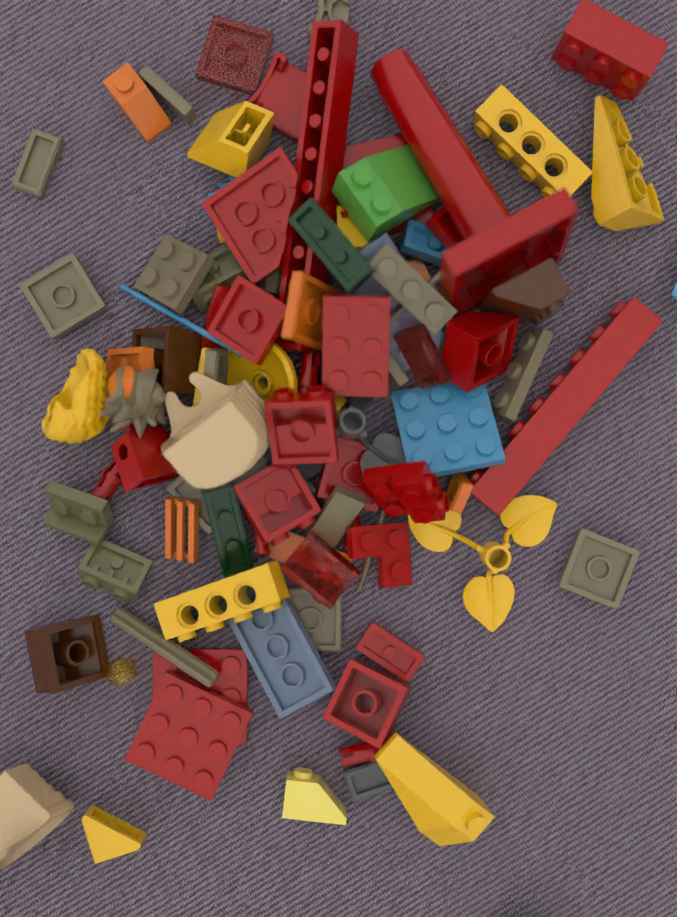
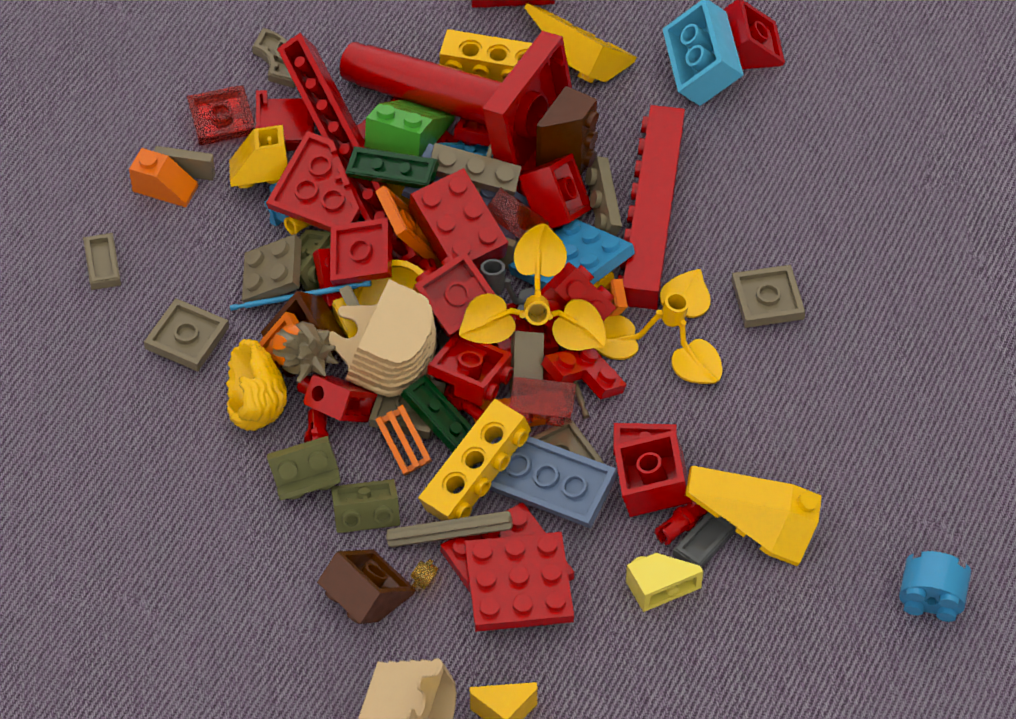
camera: 30 degrees left, 35 degrees down
none -> yellow plant [459,223,606,351]

